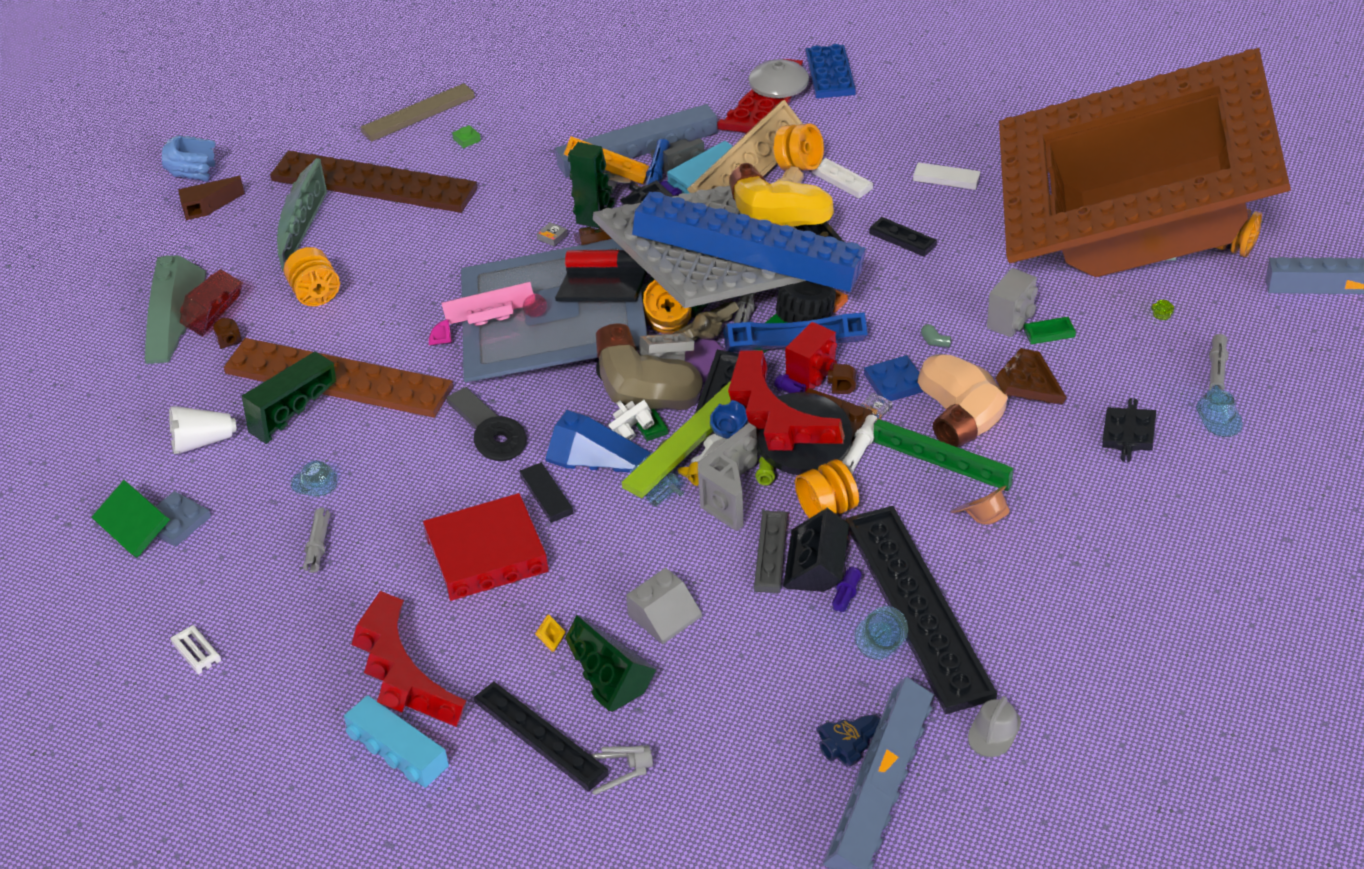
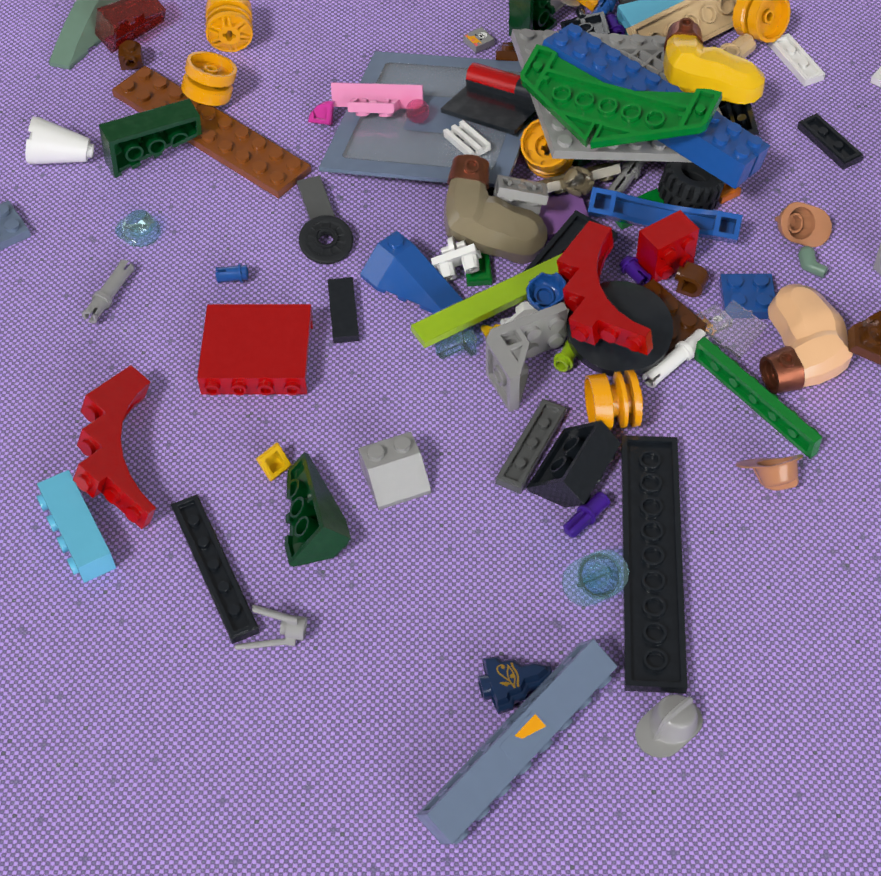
camera: 20 degrees right, 10 degrees up
none -> light orange wheel [181,51,237,106]
none -> blue pin [215,263,249,283]
none -> white tile [443,120,491,156]
none -> green wing [520,44,722,149]
none -> clear piece [706,300,768,359]
none -> nougat piece [774,202,832,247]

